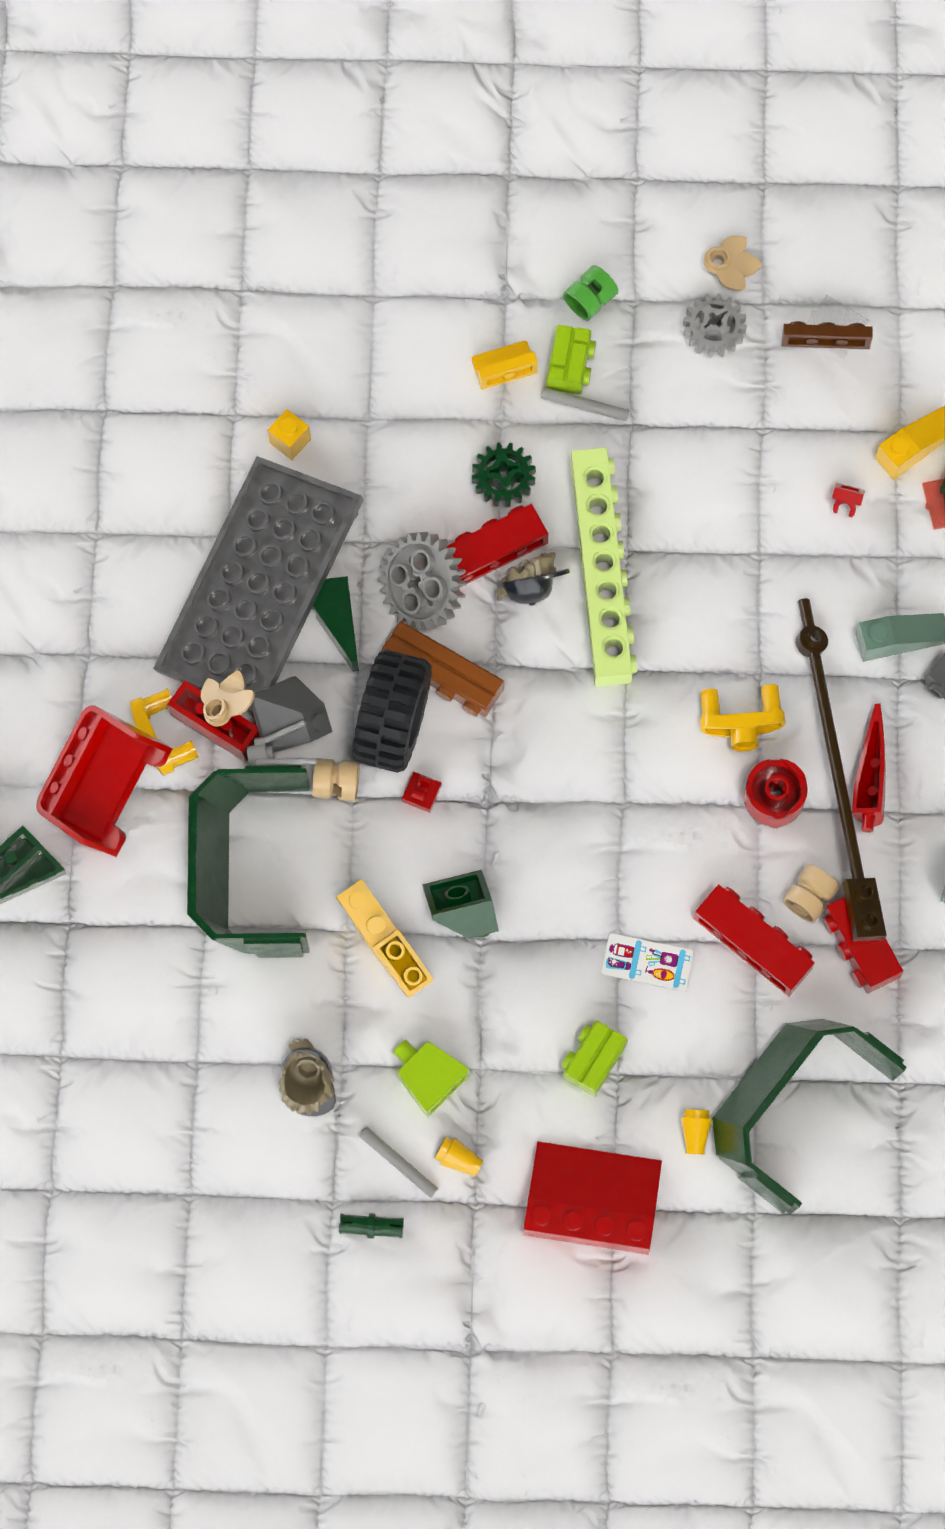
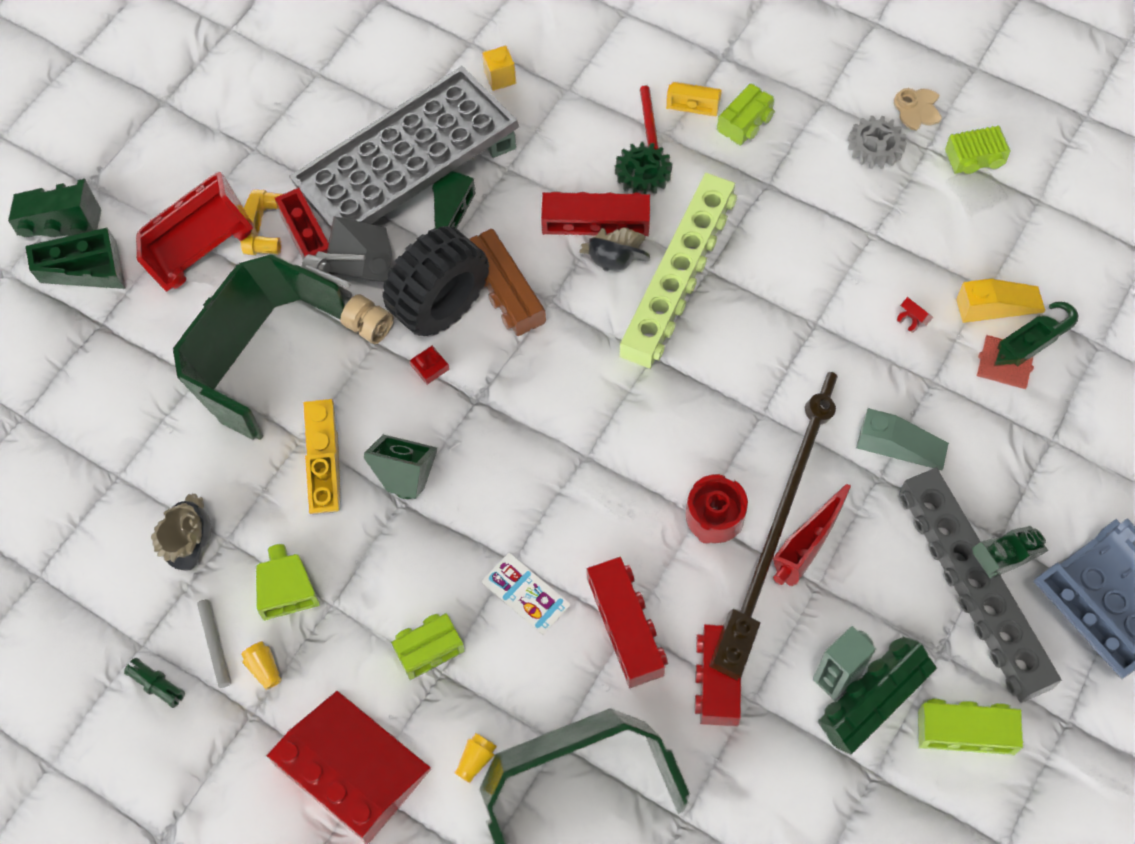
camera: 30 degrees right, 10 degrees down
tan plate [201,670,255,727] -> none
light grey gear [378,532,467,631] -> none
light grey bar [541,387,629,421] -> none
bright green wheel [563,265,619,321] -> none
yellow connector [700,684,786,752] -> none
reddish brown plate [781,321,873,349] -> none
tan wheel [782,864,840,923] -> none
none -> red bar [640,85,659,150]
none -> lime brick [945,125,1011,174]

